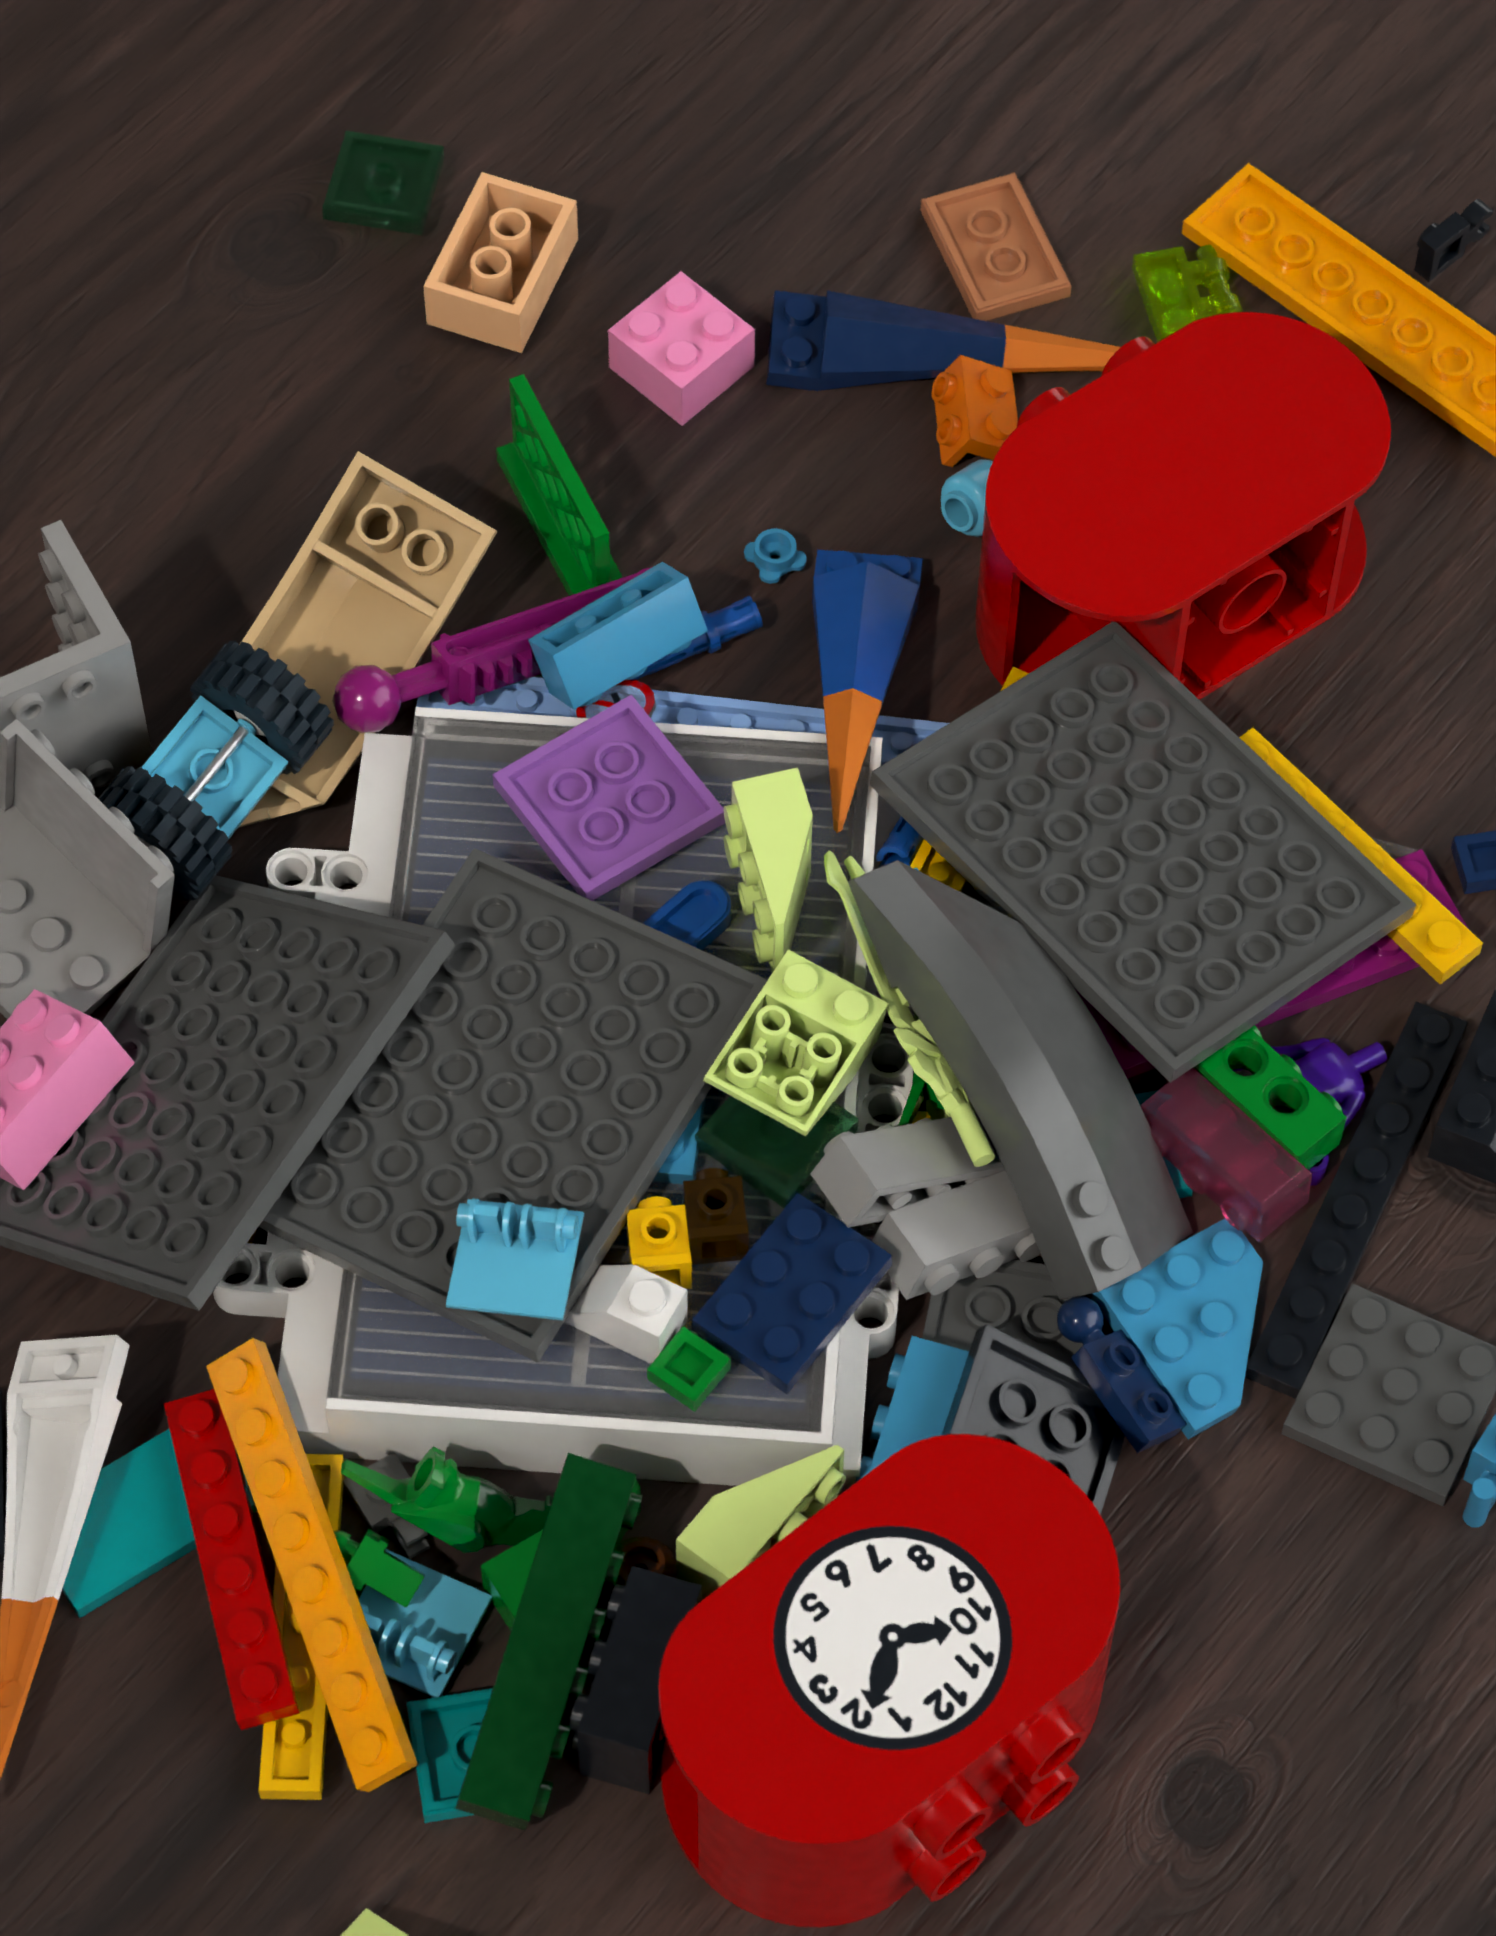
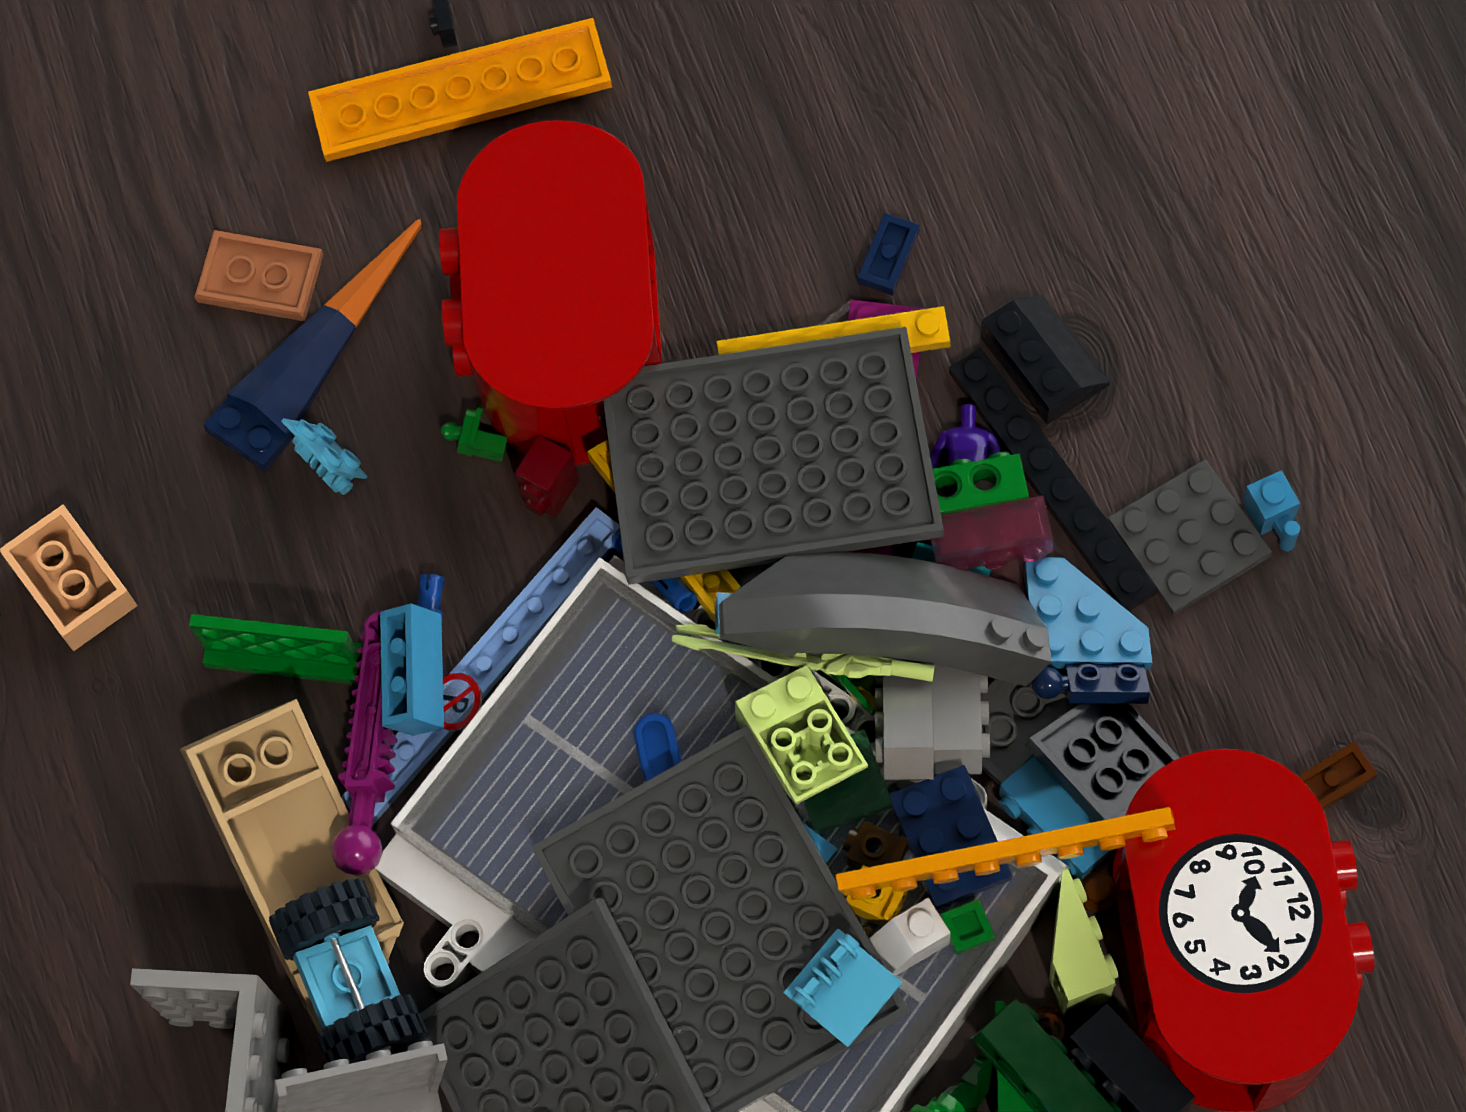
camera: 50 degrees left, 10 degrees up
medium lavender plate [492,695,725,901] -> none
bright pink brick [608,271,755,426] -> none
yellowish green slope [723,767,813,973] -> none
dark azure plate [744,528,806,584] -> none
blue plate [812,549,923,834] -> none
orange bracket [932,355,1018,467] -> none
medium azure head [941,459,993,537] -> none
clear neon green plate [1132,245,1243,343] -> none
none -> medium azure hinge [281,418,368,495]
none -> green piece [441,405,507,462]
none -> dark red brick [515,435,579,518]
none -> light orange plate [836,807,1176,900]
none -> reddish brown plate [1298,741,1378,810]

